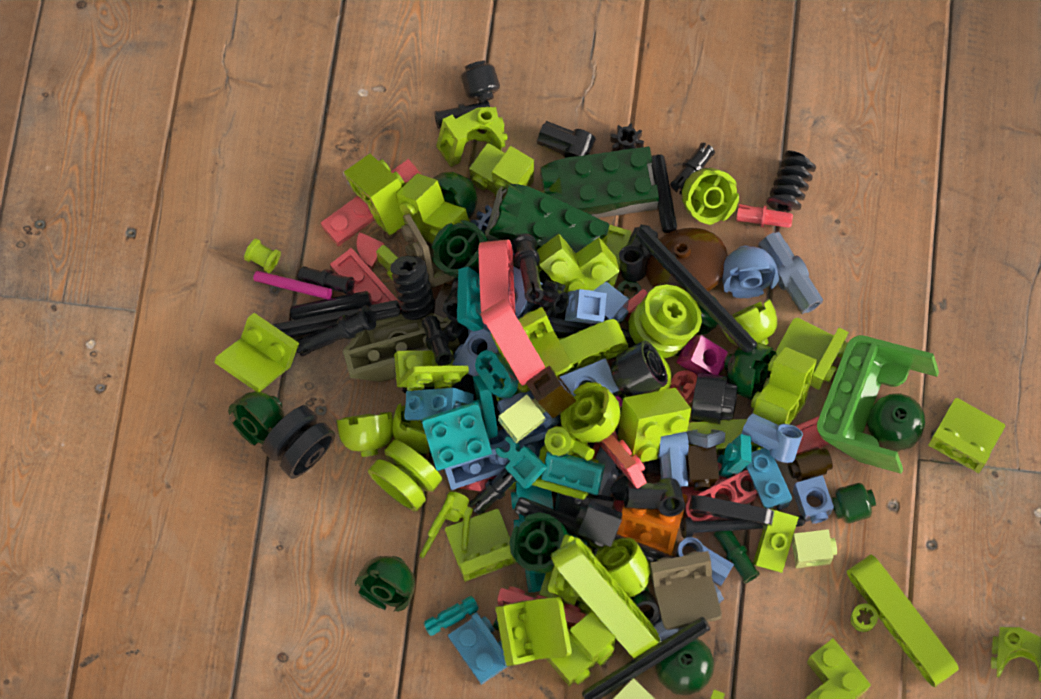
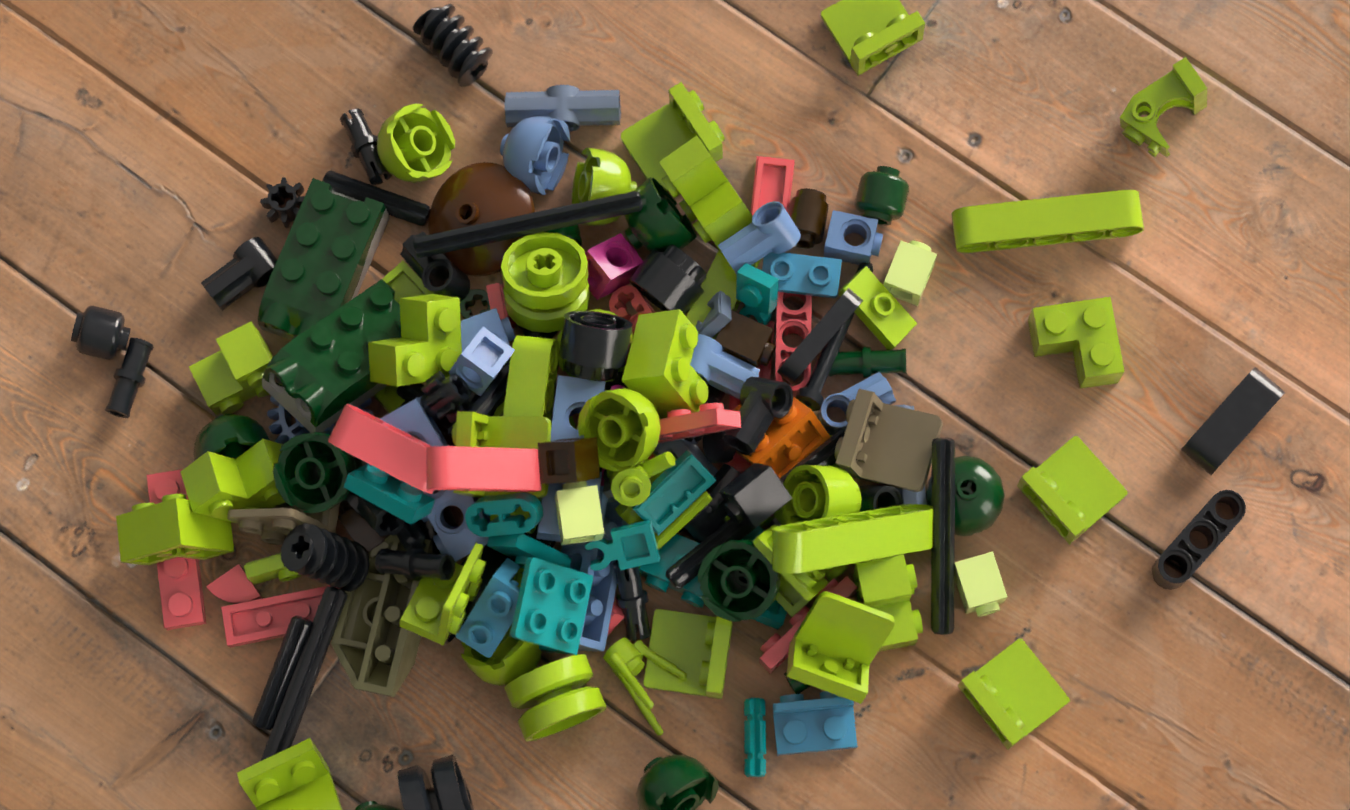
camera: 55 degrees left, 5 degrees up
lime bush [244,238,281,273] -> none
dark pink bar [253,271,332,300] -> none
black pin [295,305,376,357] -> none
black pin [298,266,355,295] -> none
lime cylinder [336,412,393,457] -> none
lime tile [436,107,508,167] -> none
black pin [511,234,543,303] -> none
coral axle [736,204,793,228] -> none
bright green windscreen [817,335,939,474] -> none
lime bush [850,603,878,632] -> none
dark green cylinder [867,393,925,452] -> none

